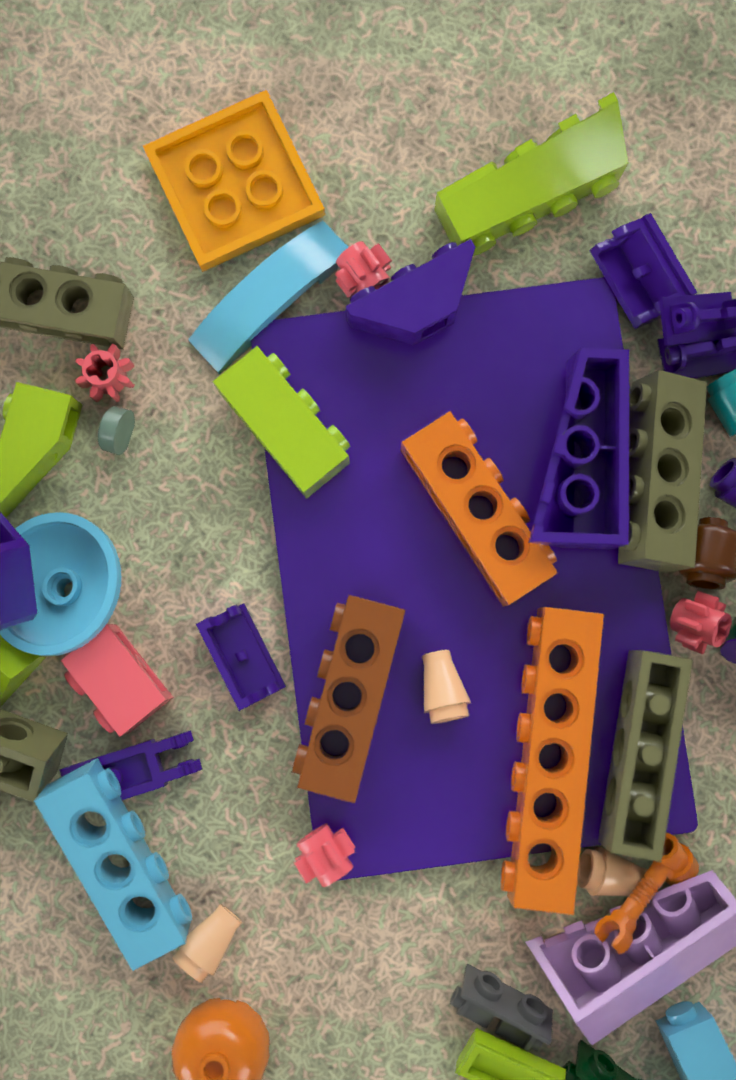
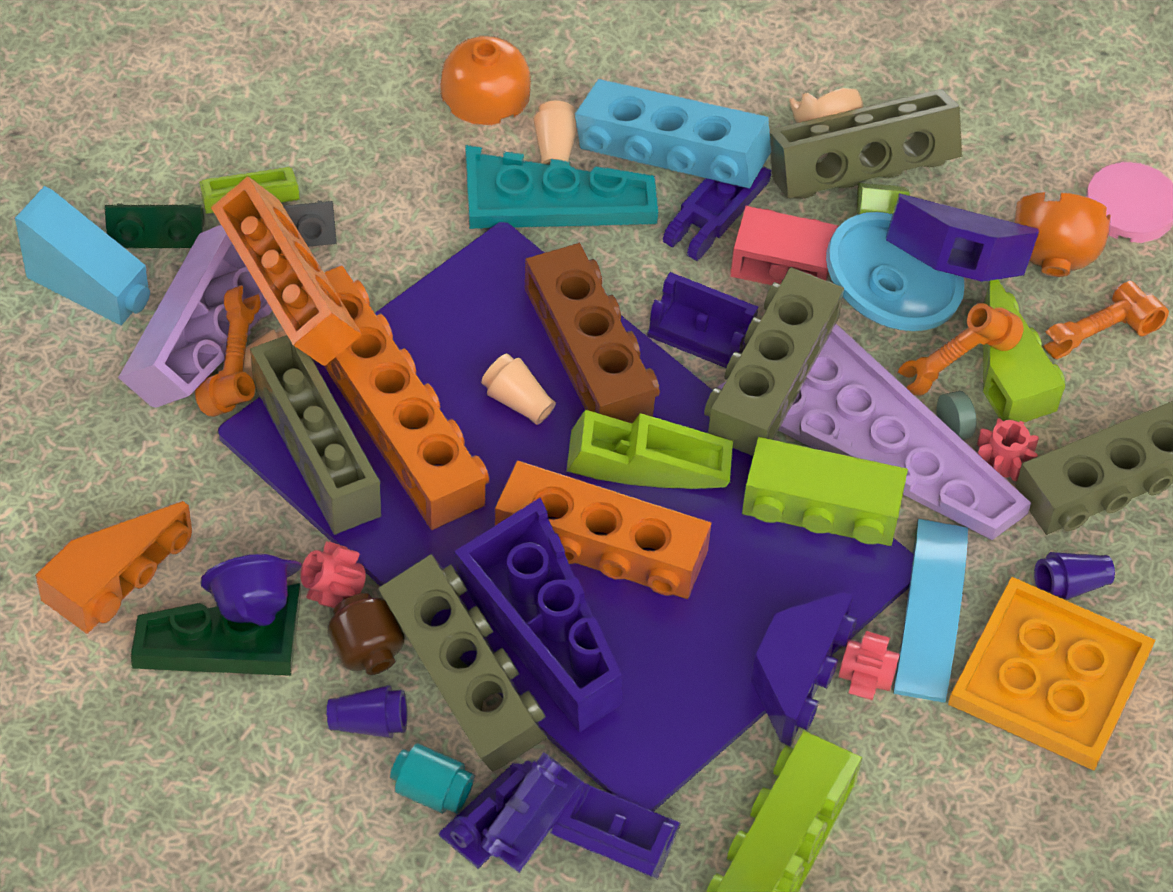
camera: 140 degrees right, 30 degrees down
coral gear [294,823,356,887] -> none
none -> orange brick [211,176,362,366]
none -> teal wing [466,145,658,229]
none -> lime slope [567,409,733,489]
none -> olive brick [704,267,844,456]
none -> lavender wing [717,324,1031,540]
none -> orange brick [897,303,1023,396]
none -> dark purple cone [1034,552,1115,600]

